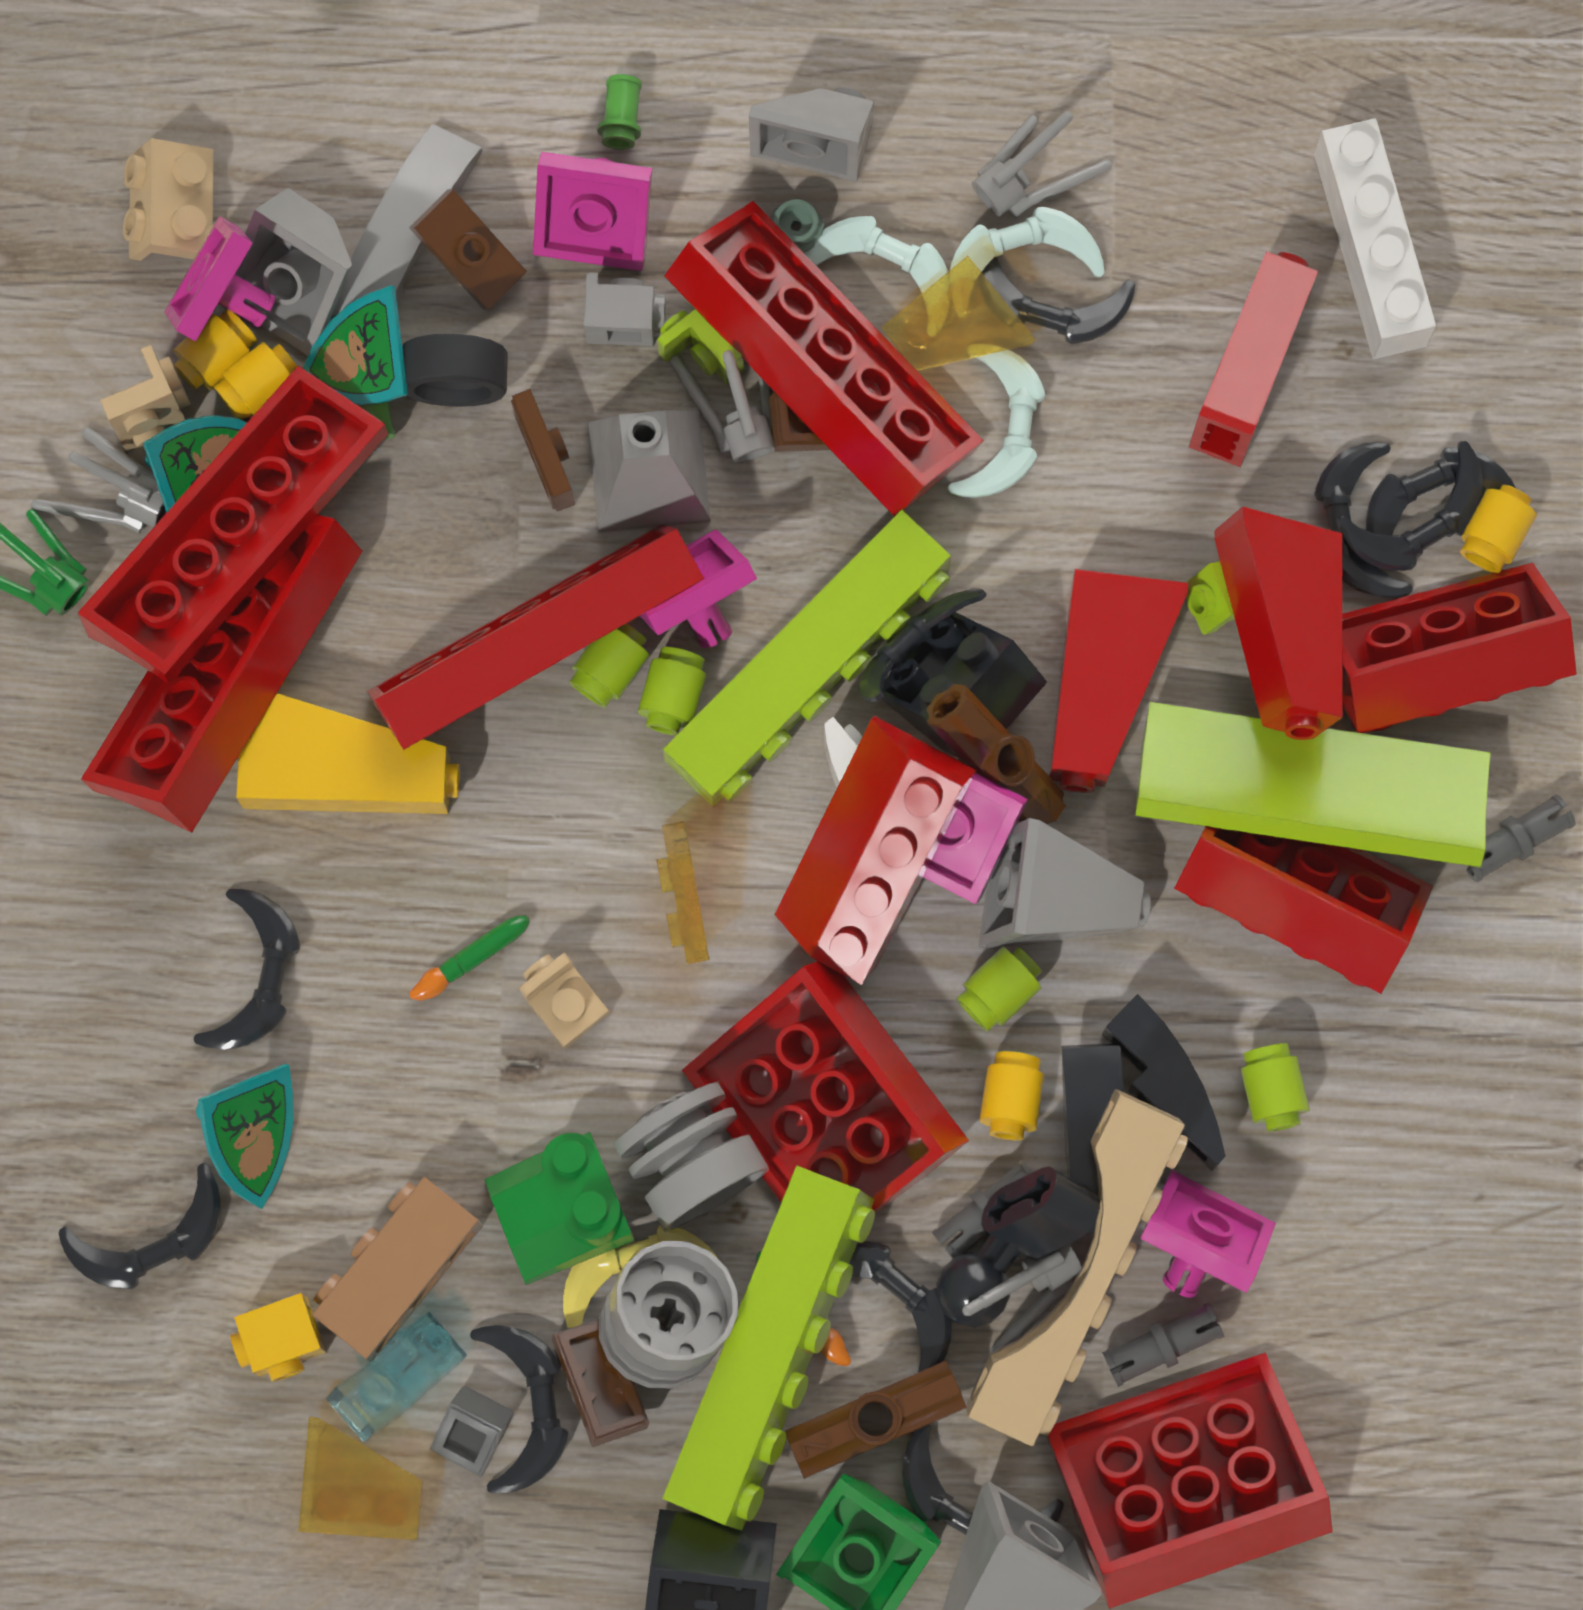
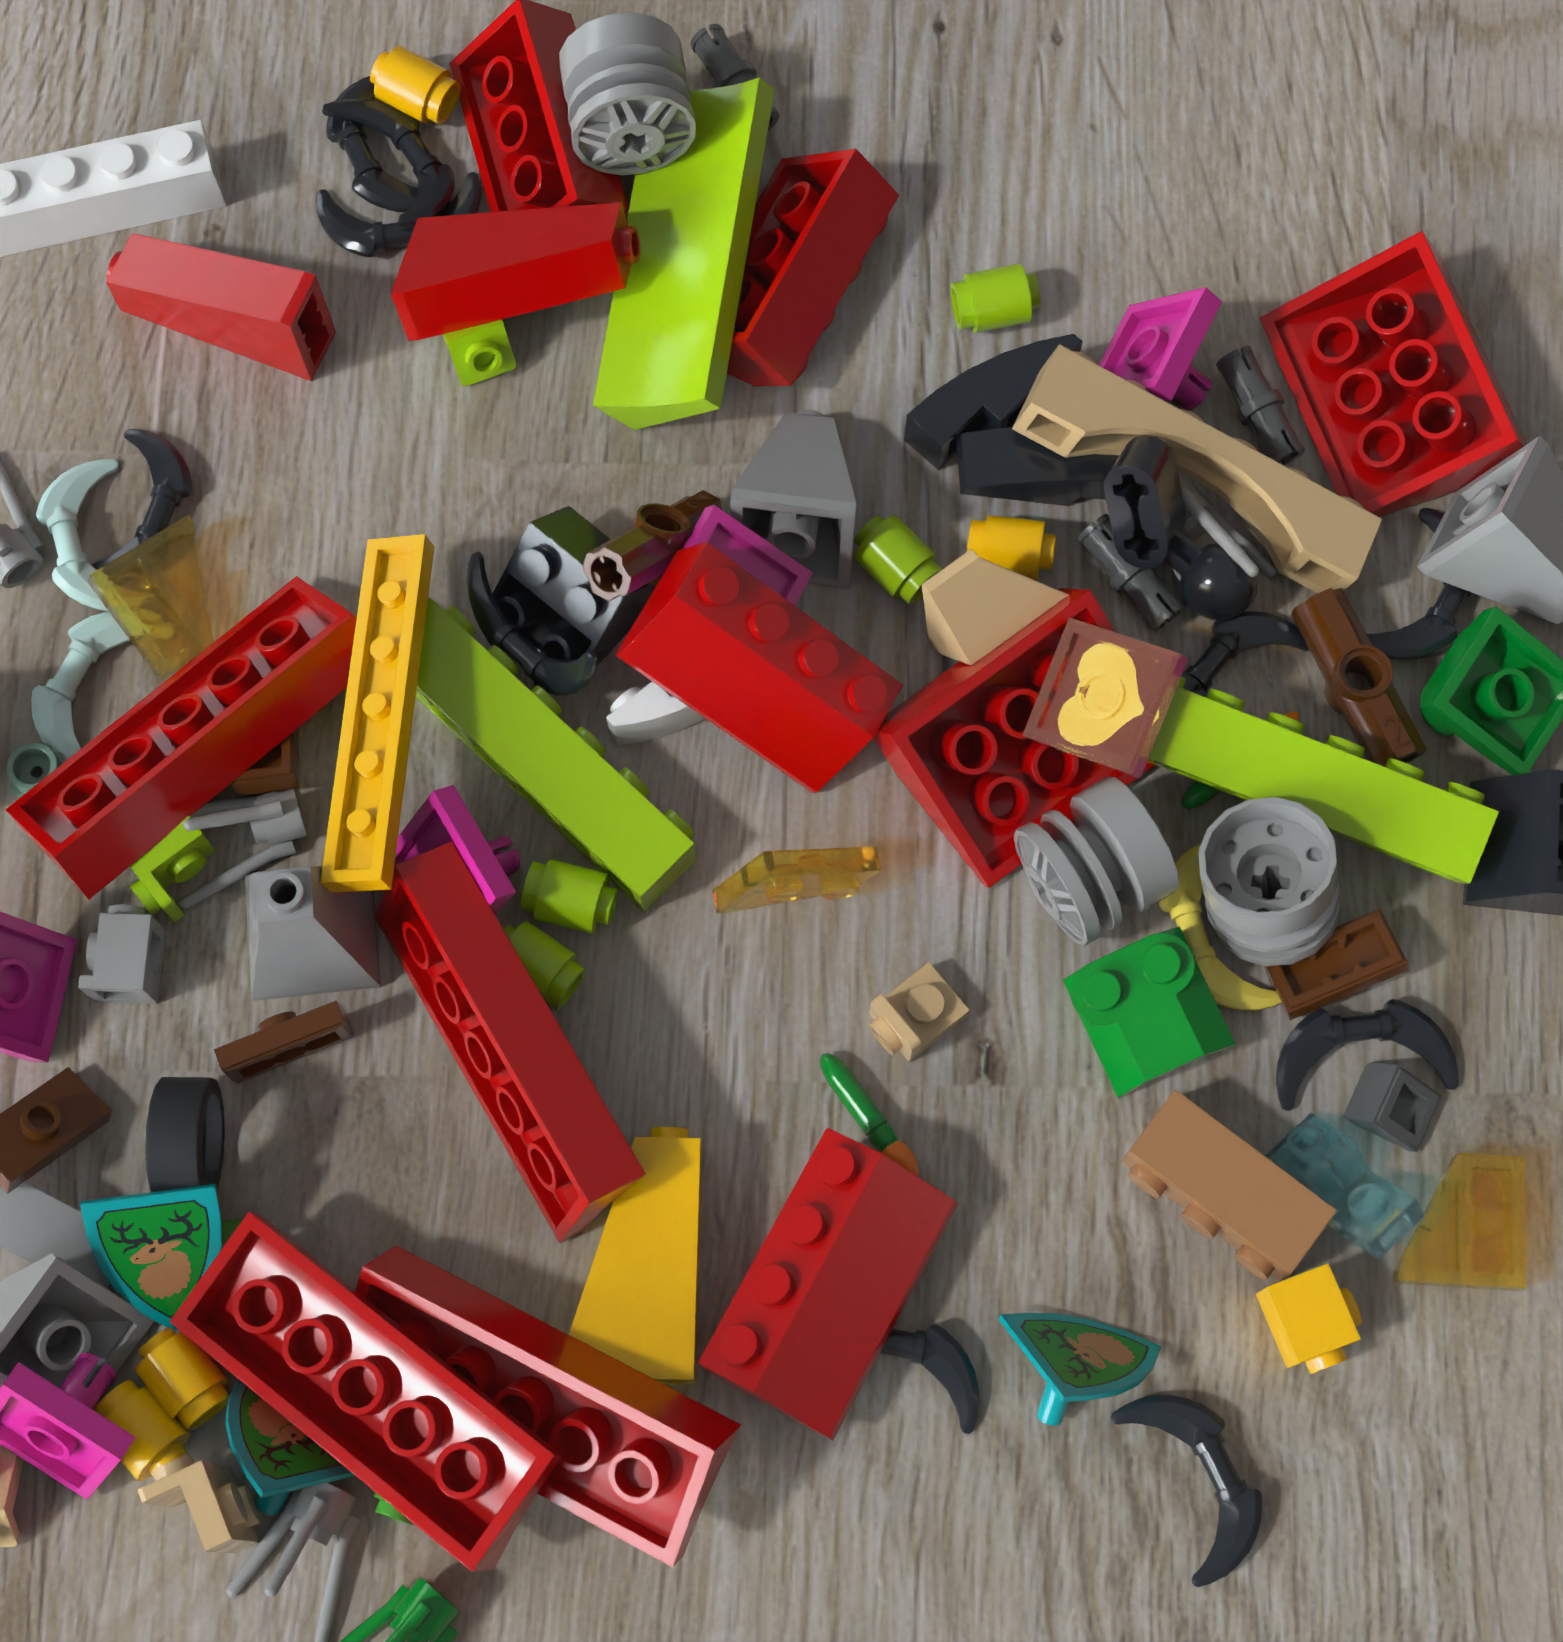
camera: 90 degrees left, 5 degrees down
light aqua piece [948,344,1046,498] -> none
red slope [1049,569,1188,793] -> none
none -> yellow plate [320,534,435,893]
none -> light grey wheel [559,12,696,176]
none -> red slope [698,1128,958,1441]
none -> tan slope [922,549,1069,666]
none -> tile [1022,618,1188,779]

